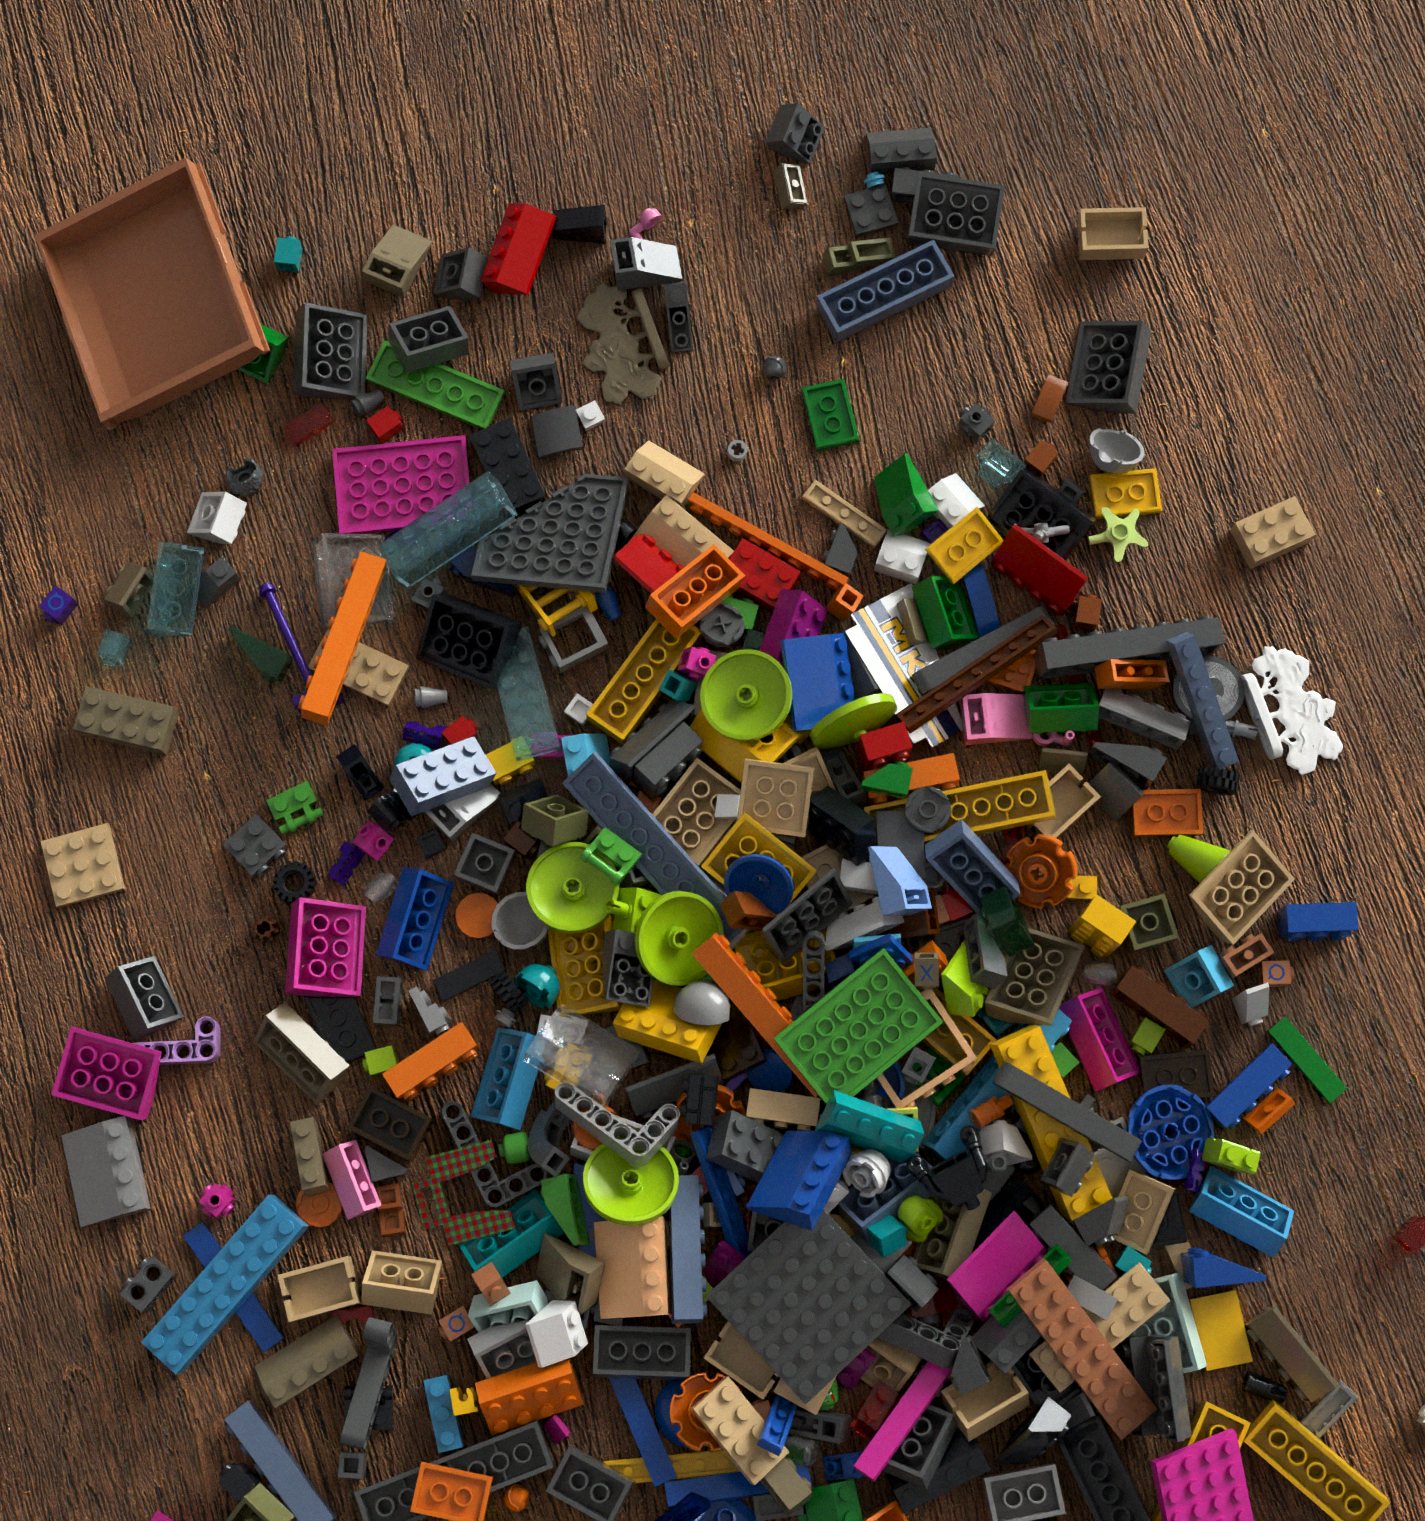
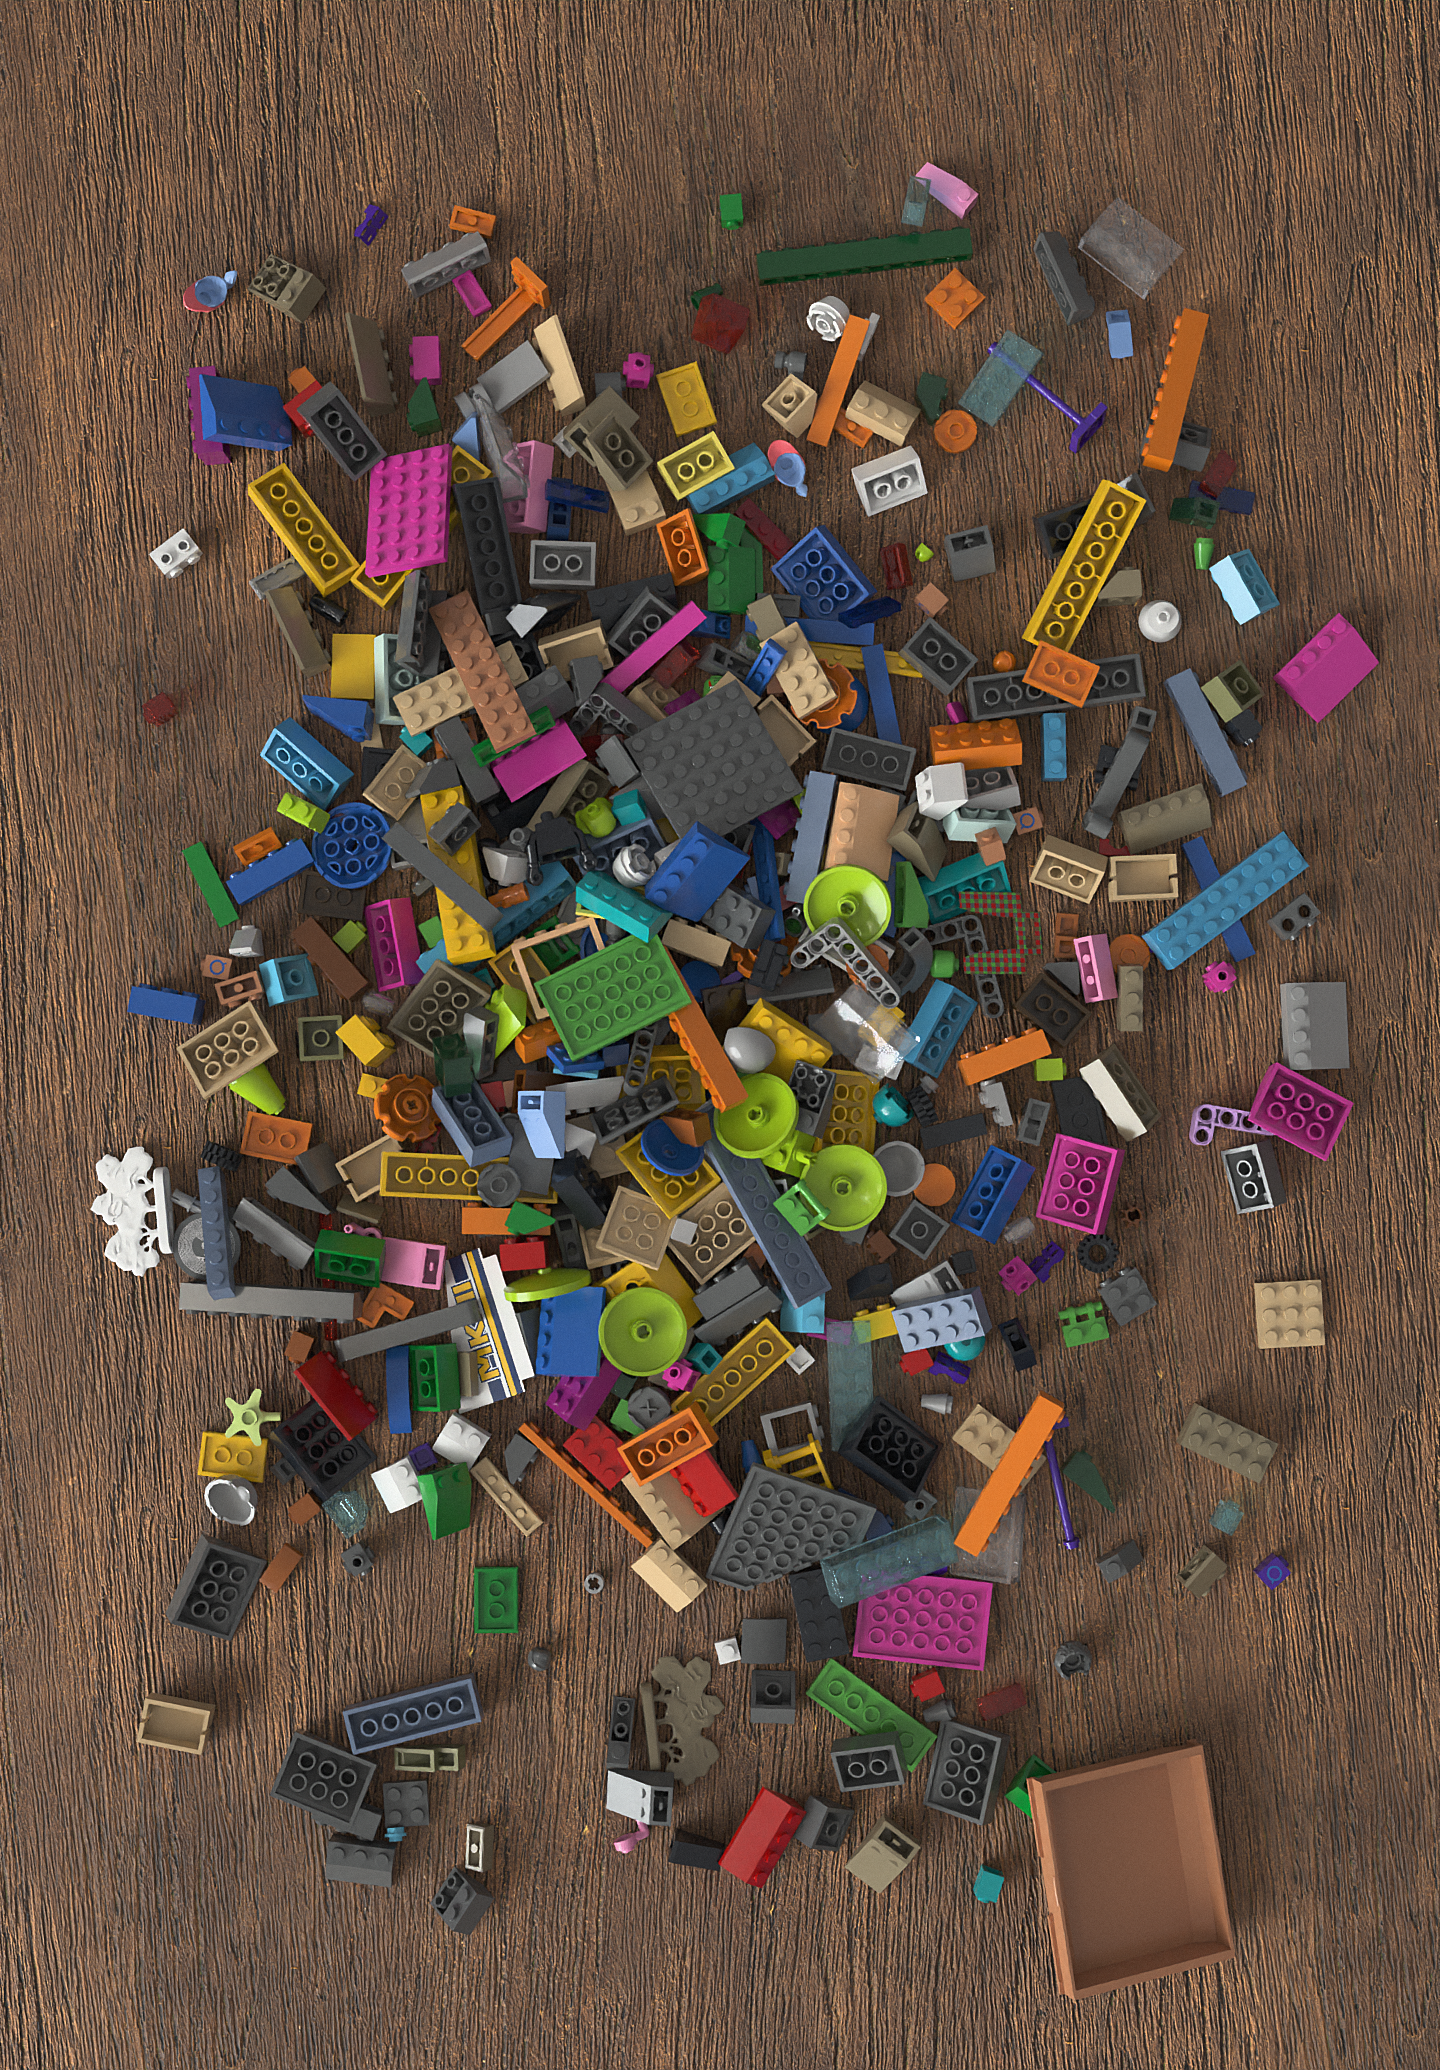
camera: 170 degrees left, 10 degrees up
clear light blue slope [146,541,204,638] -> none
white slope [187,492,247,544] -> none
black brick [367,789,418,832] -> none
yellow hinge [449,1387,481,1416] -> none
olive brick [521,794,589,846] -> none
orange brick [826,583,864,622] -> none
reddish brown plate [896,614,1058,733] -> none
dark grey brick [901,1047,936,1085] -> none
dark tan brick [915,952,939,990] -> none
yellow tile [925,507,1004,584] -> none
light grey piece [1020,523,1070,543] -> none
light grey slope [1067,1275,1118,1321] -> none
orange brick [1095,659,1169,690] -> none
dark purple piece [1184,1149,1206,1193] -> none
tan brick [1230,496,1315,569] -> none

